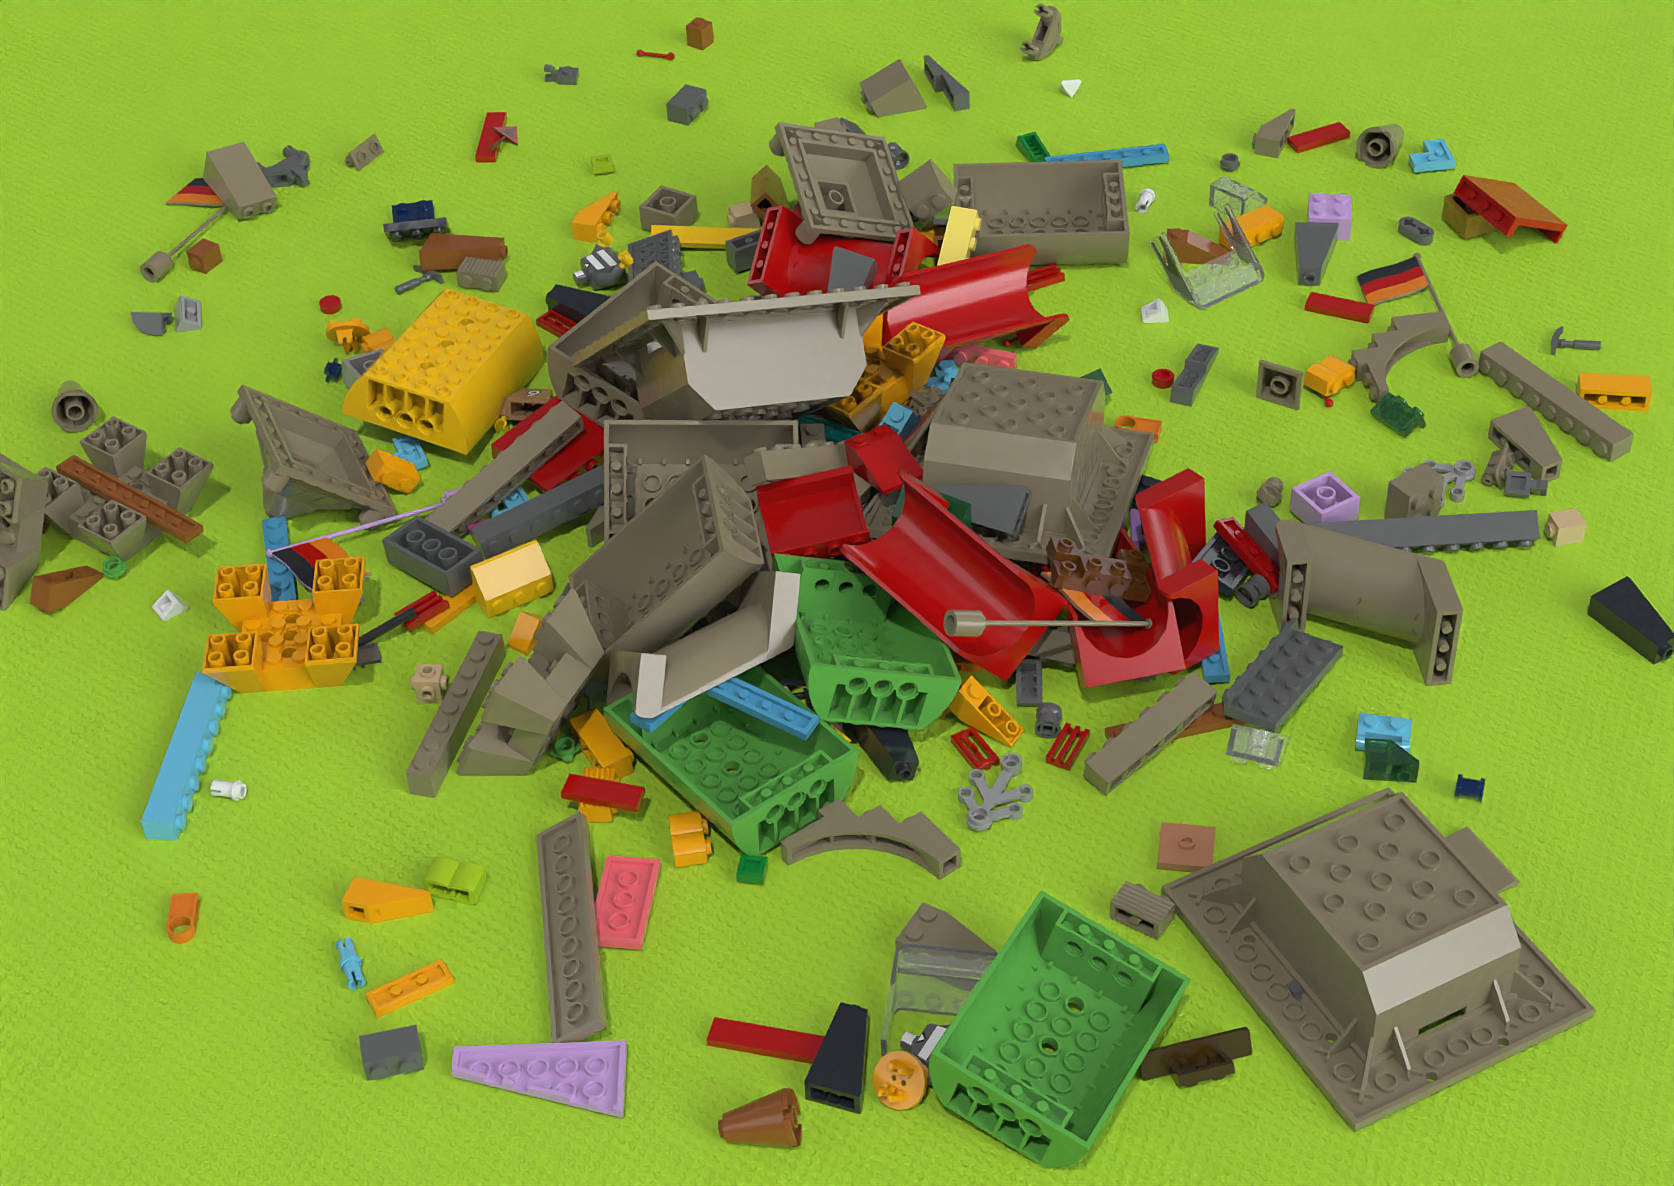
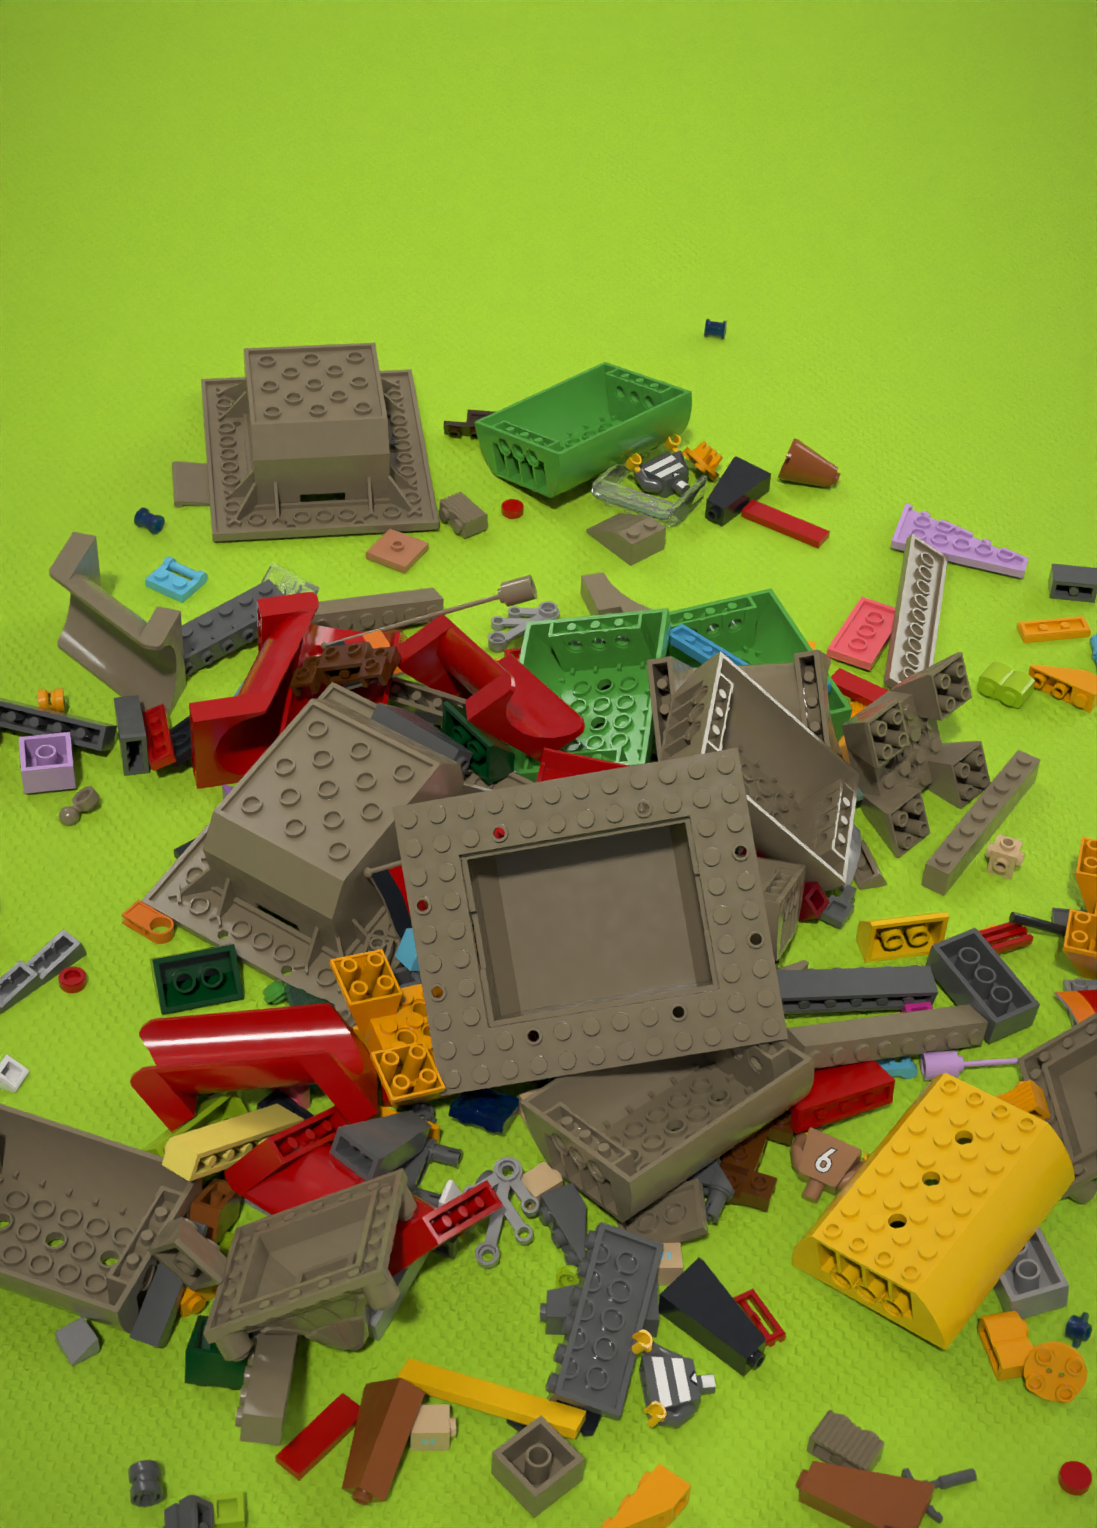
camera: 165 degrees left, 0 degrees up
light orange slope [507,611,544,656] -> none
dark grey brick [725,229,761,273] -> none
dark grey wheel [1235,574,1270,607] -> none
clear green slope [1362,738,1419,783] -> none

